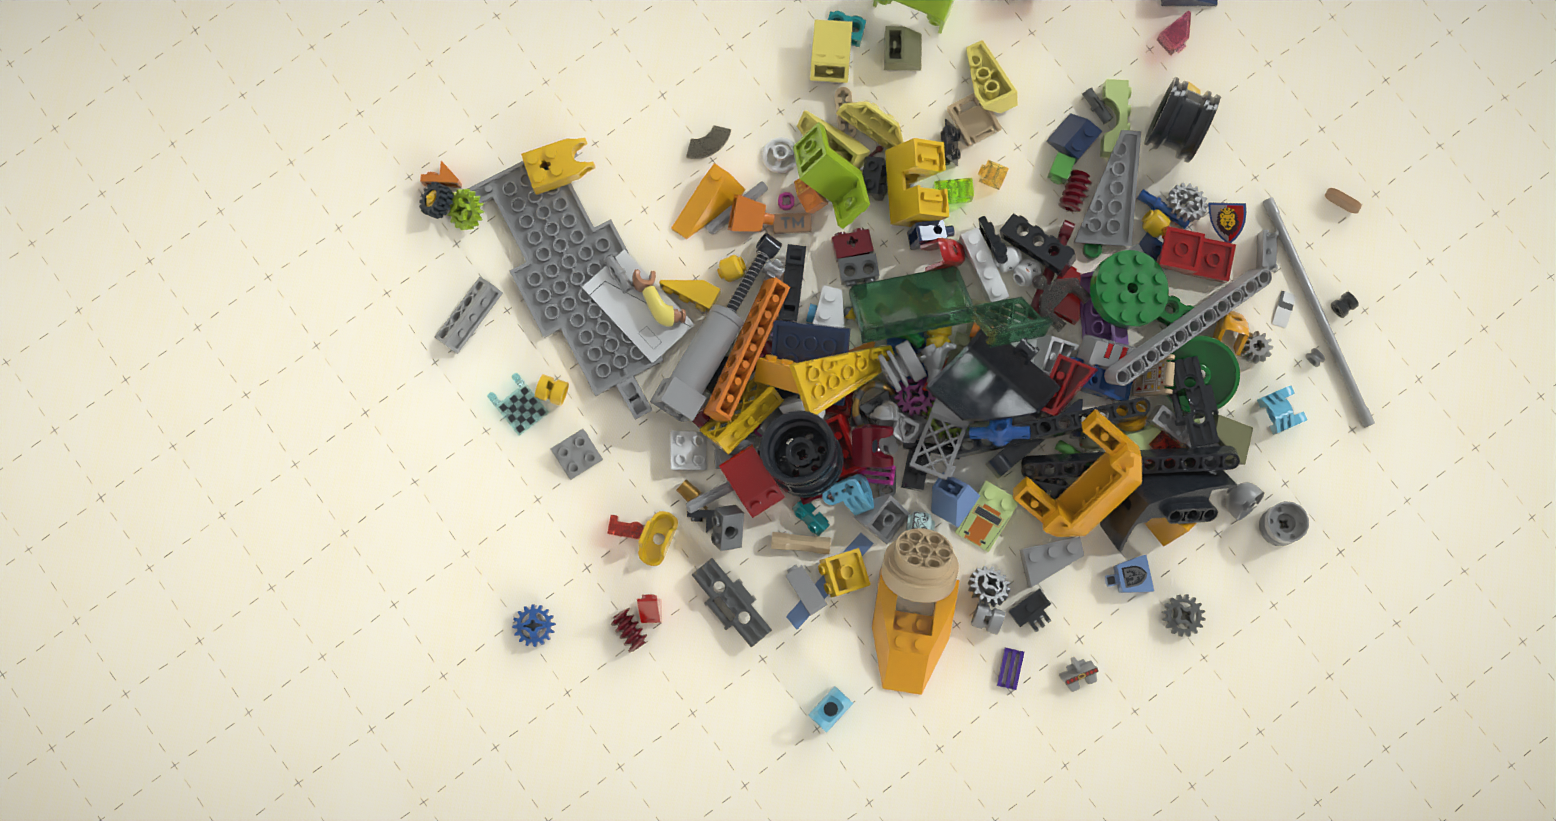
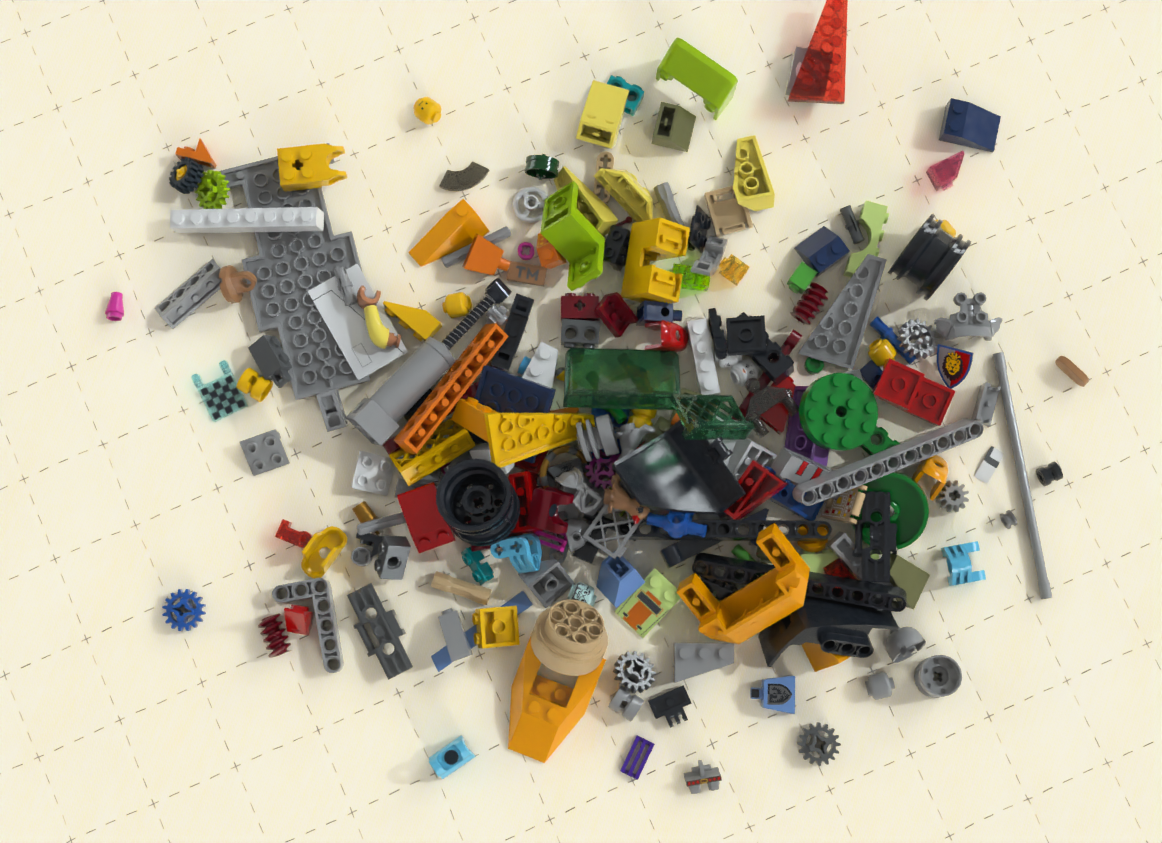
camera: 10 degrees right, 0 degrees up
none -> dark pink cone [105,292,124,321]
none -> white brick [169,207,324,234]
none -> medium nougat tile [219,265,257,304]
none -> dark grey brick [248,335,292,388]
none -> light grey beam [272,578,344,673]
none -> light grey wheel [351,547,373,567]
none -> yellow head [413,97,442,125]
none -> dark green wheel [525,154,559,180]
none -> light grey helmet [564,519,591,552]
none -> dark red bracket [594,292,638,338]
none -> medium nougat animal [603,473,649,524]
none -> light grey axle [653,182,685,226]
none -> light grey slope [691,236,728,277]
none -> black tile [726,315,767,356]
none -> light grey head [865,672,895,700]
none -> light grey piece [934,292,1003,341]

